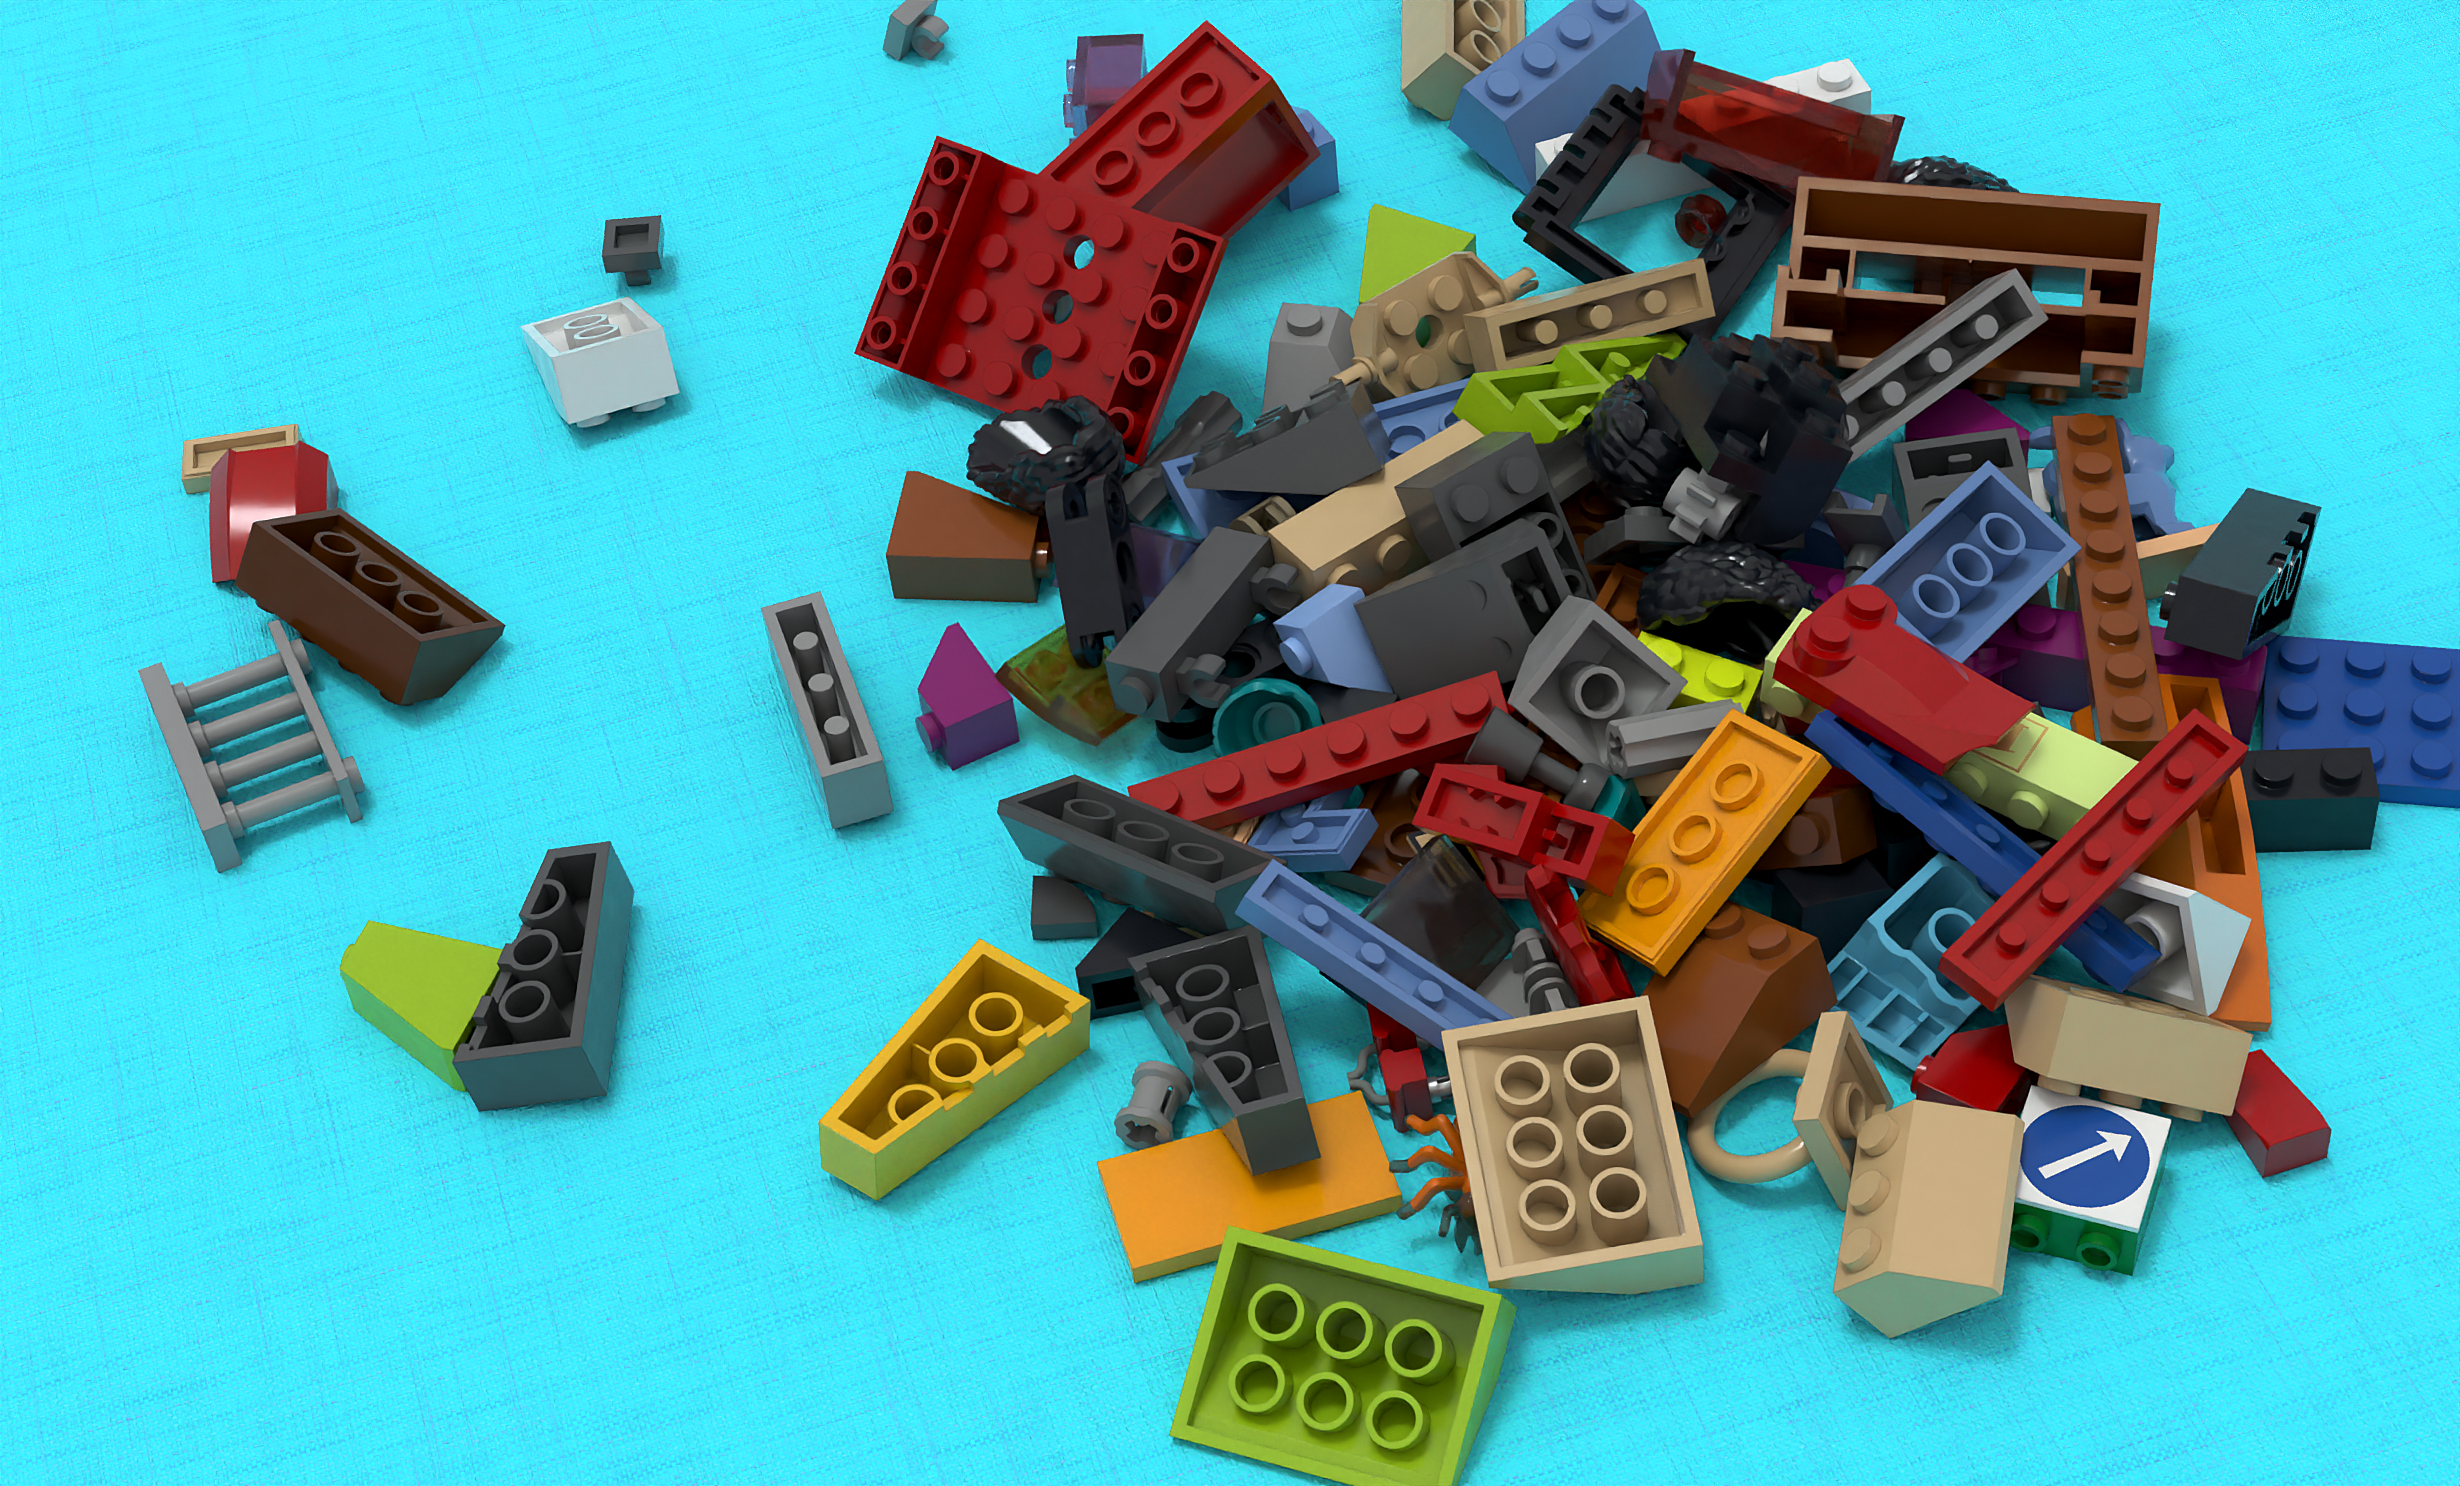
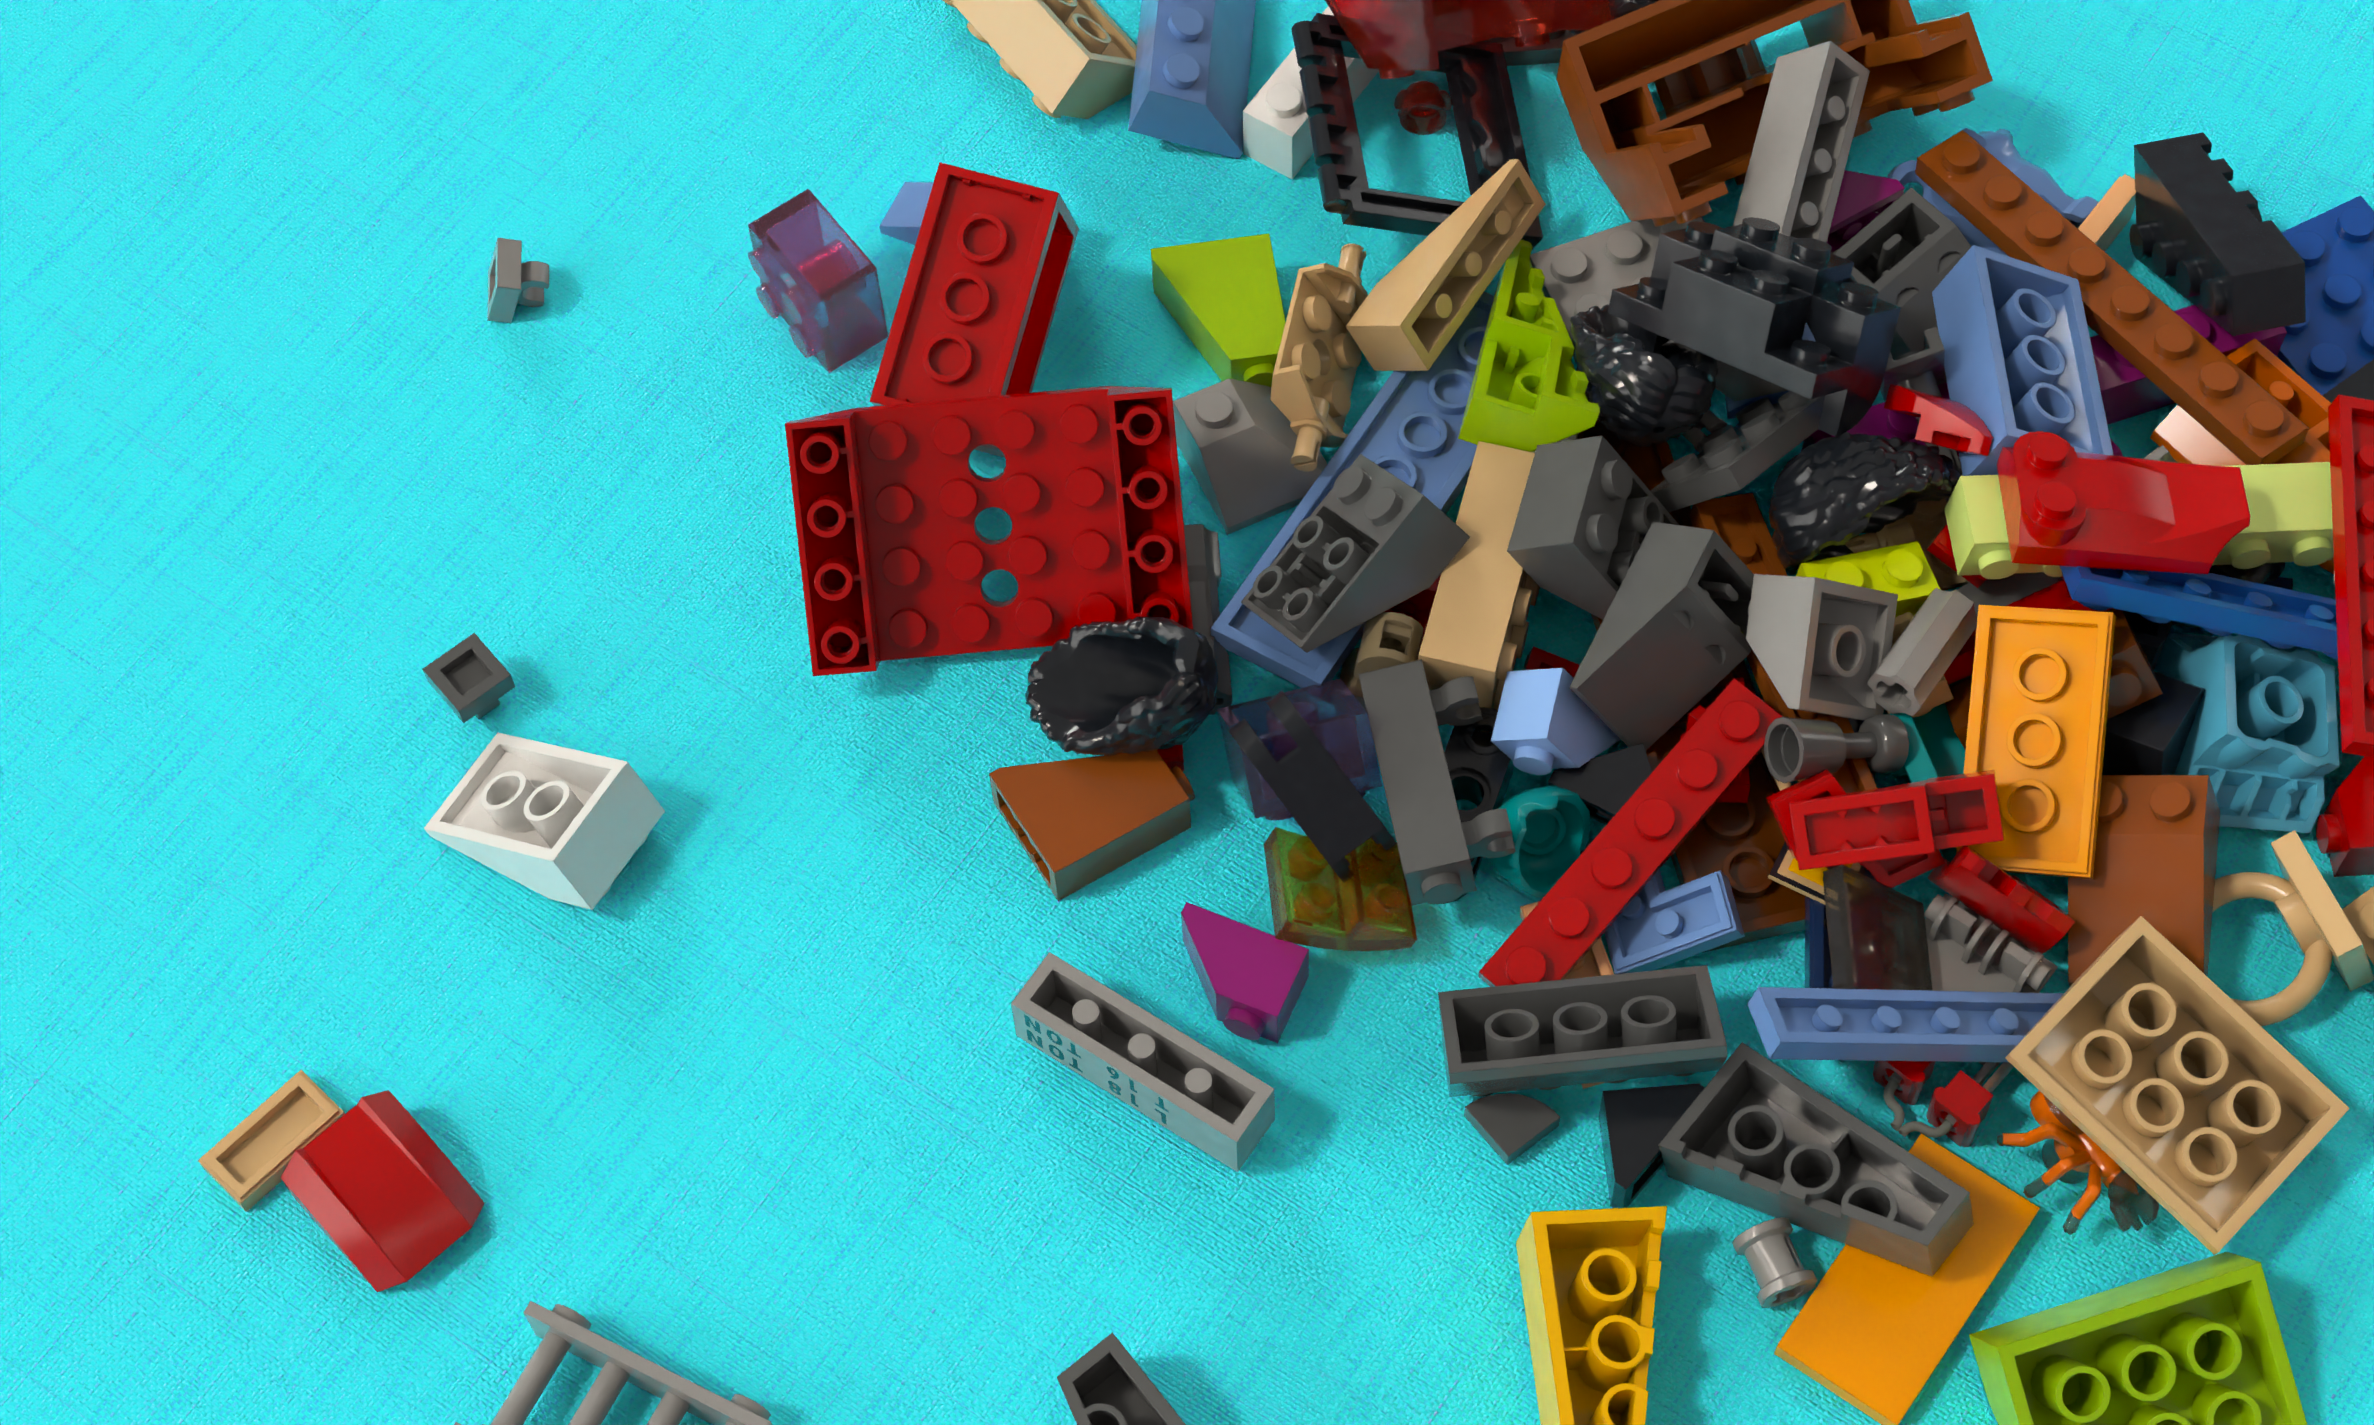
camera: 40 degrees left, 15 degrees up
reddish brown slope [234,508,505,706] -> none
light grey gear [1663,467,1743,545] -> none
none -> red slope [1884,384,1993,456]

